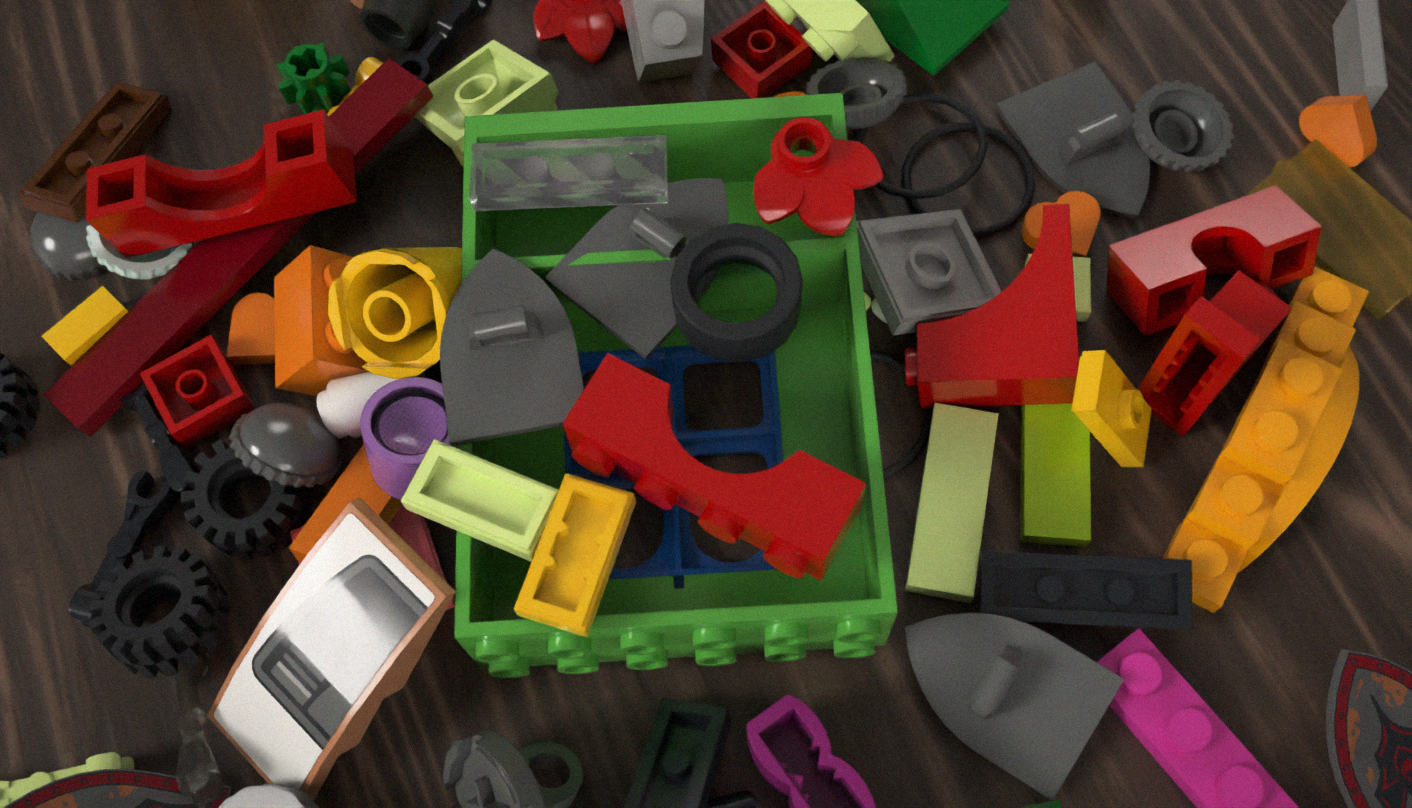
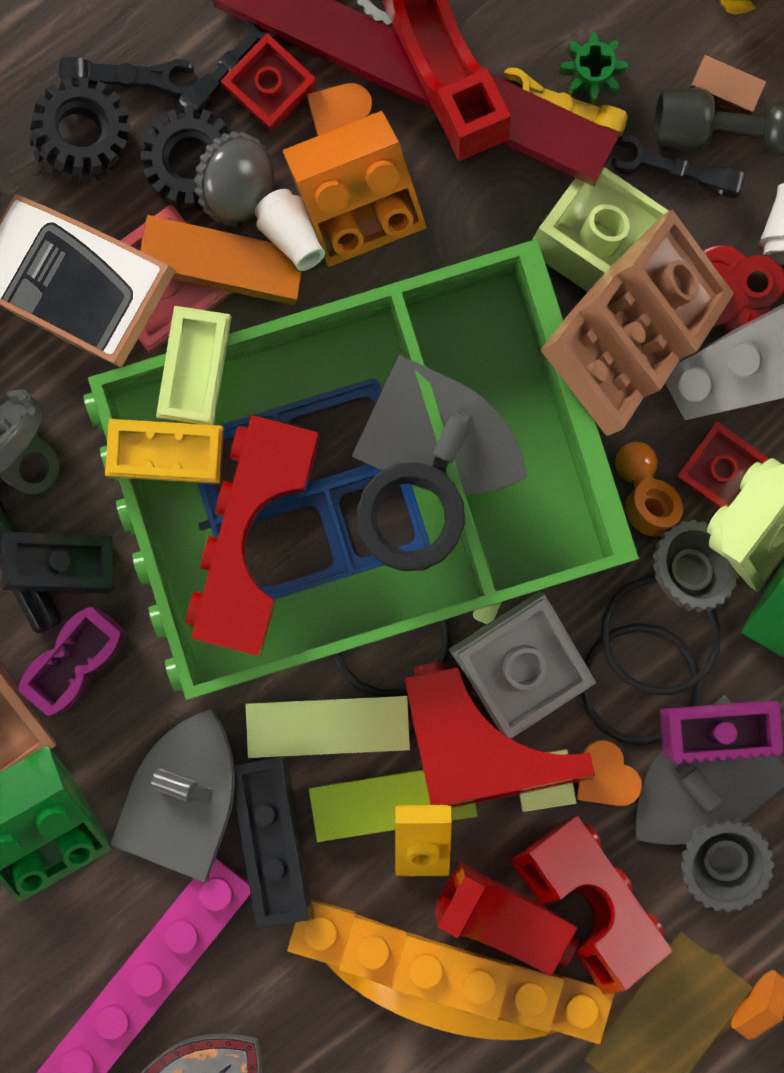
camera: 70 degrees right, 20 degrees up
yellow cone [328,247,462,380] -> none
medium lavender piece [360,377,458,500] -> none
dark grey shield [440,248,584,446] -> none
clear tile [469,135,669,211] -> none
red plate [753,117,883,236] -> none
none -> nougat slope [541,209,734,436]
none -> magenta brick [659,701,783,765]

